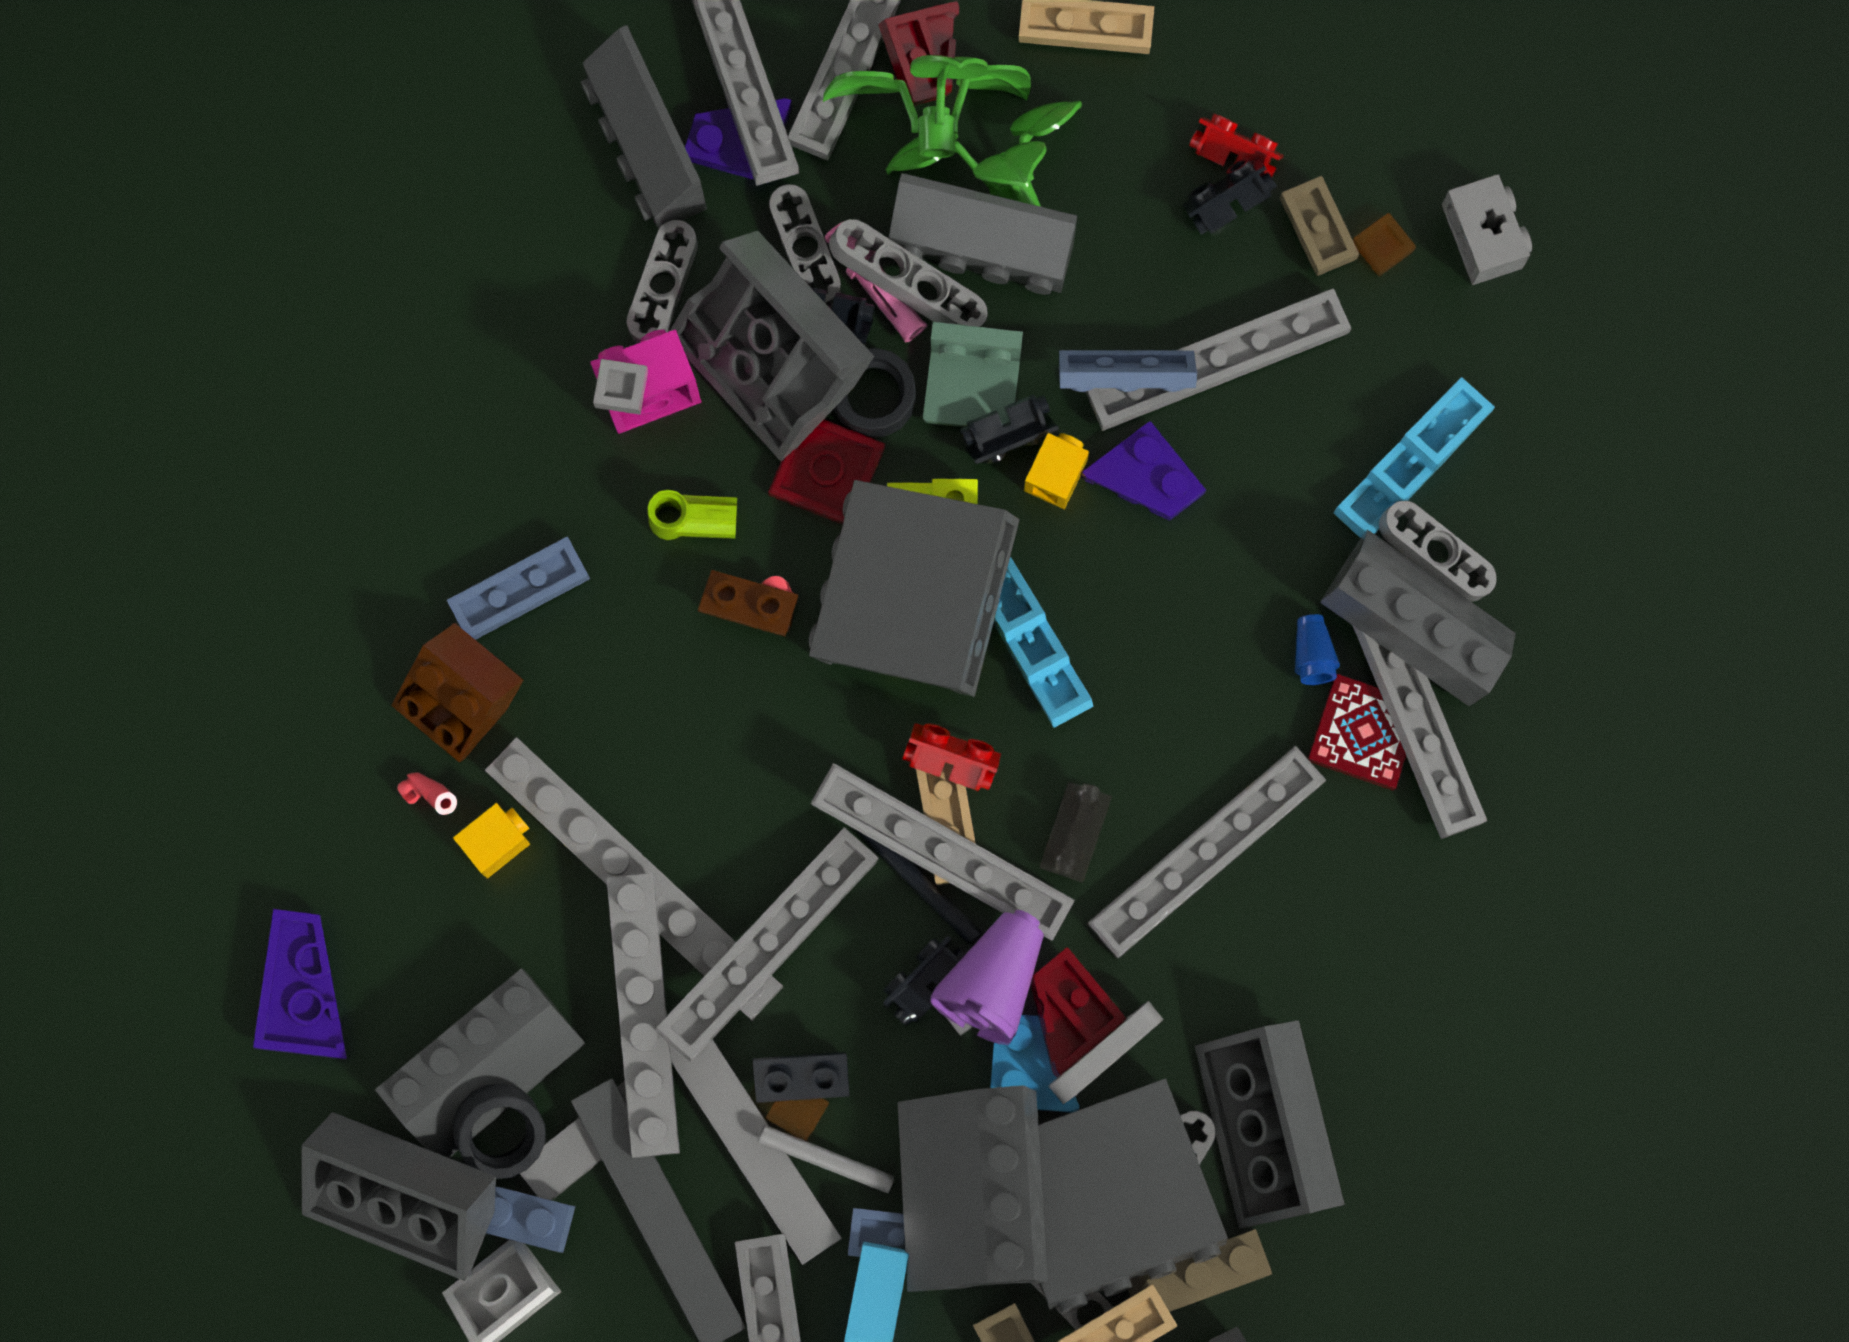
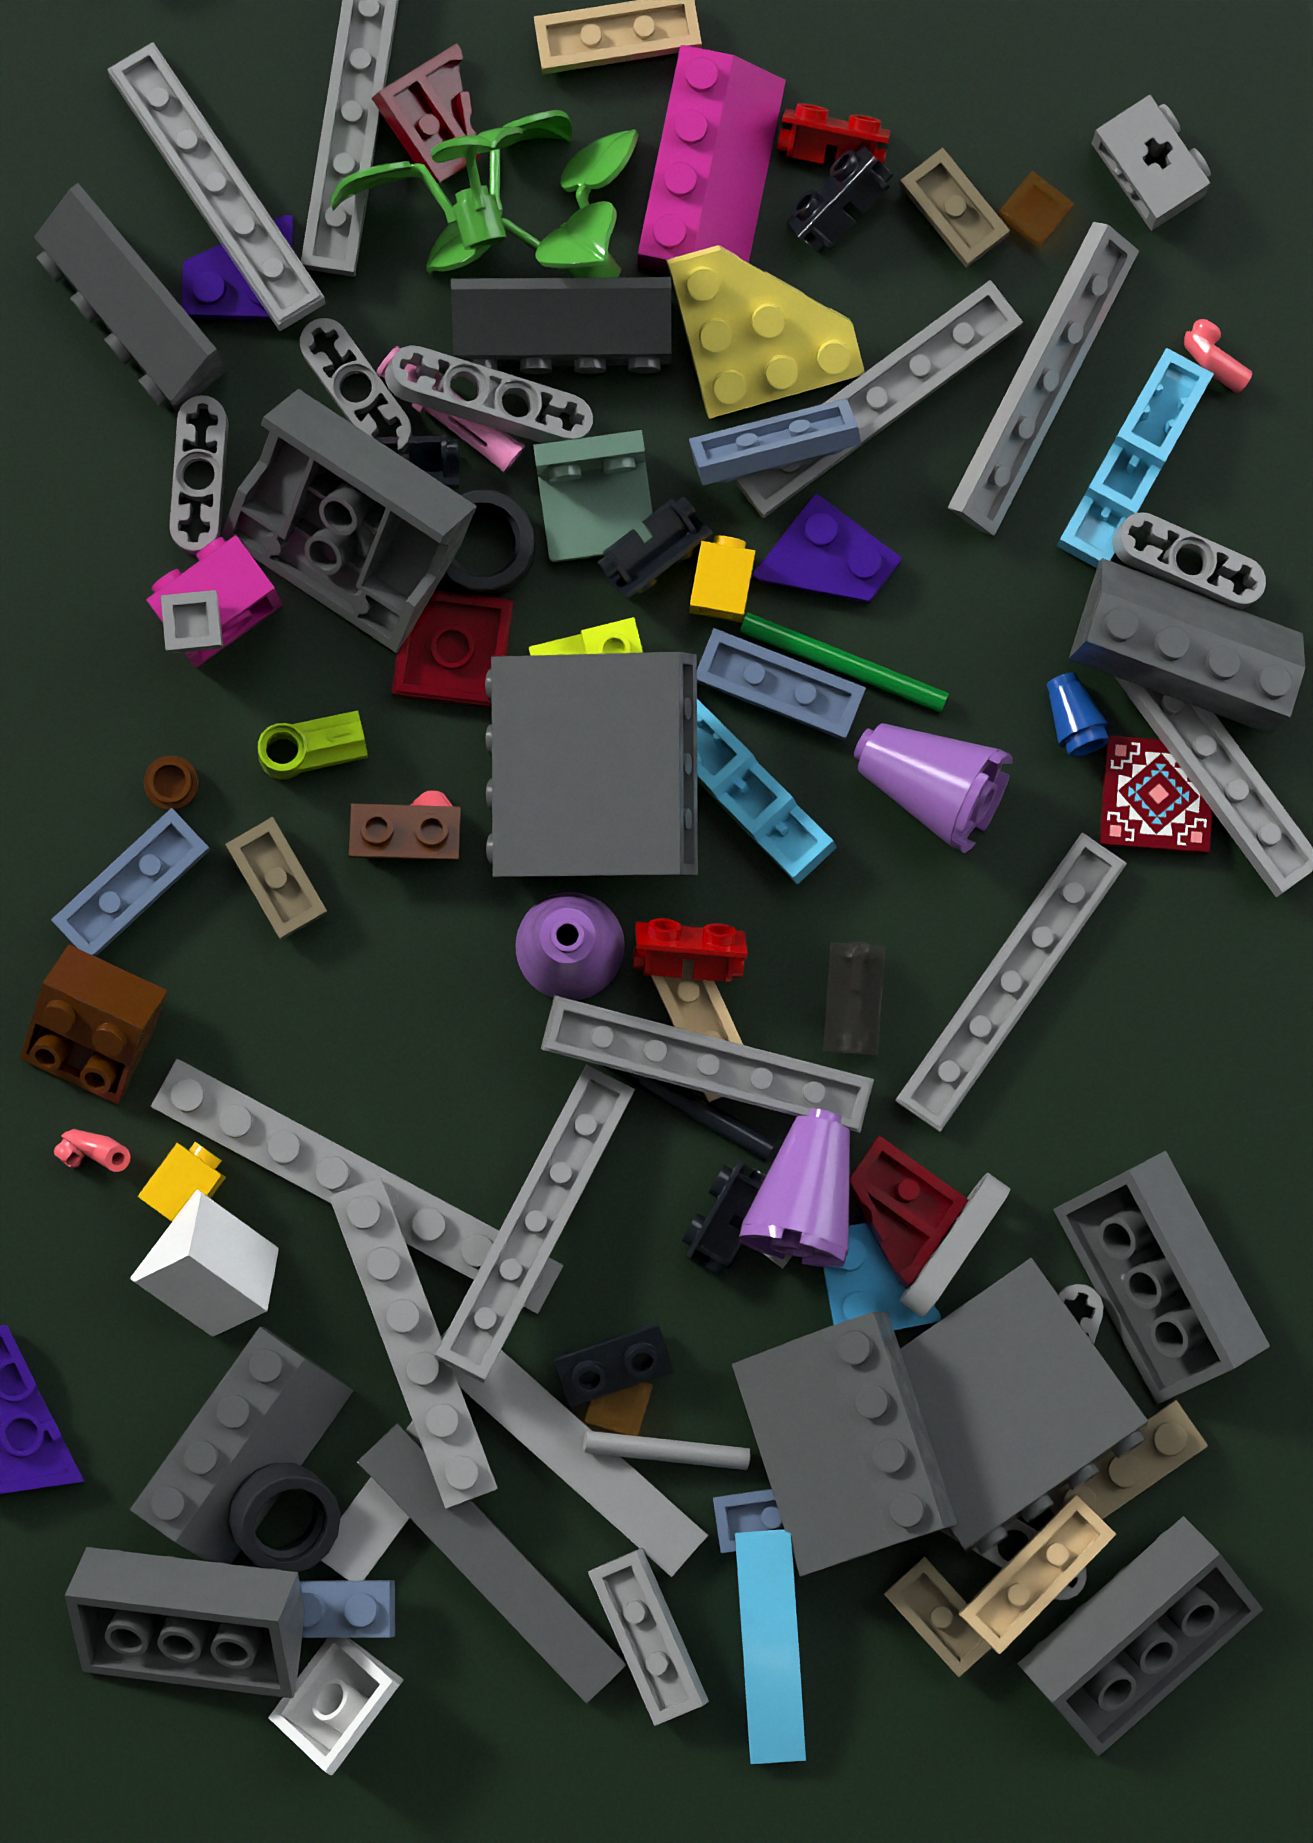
camera: 15 degrees left, 5 degrees up
none -> white slope [130,1189,279,1337]
none -> reddish brown plate [144,756,199,810]
none -> dark tan plate [225,817,328,940]
none -> medium lavender cone [516,892,625,1001]
none -> dark pink slope [638,45,786,275]
none -> light yellow plate [666,245,865,419]
none -> sand blue plate [697,628,866,741]
none -> green bar [740,612,949,713]
none -> medium lavender cone [854,723,1013,853]
none -> light grey plate [948,222,1139,536]
none -> coral arm [1184,319,1252,393]

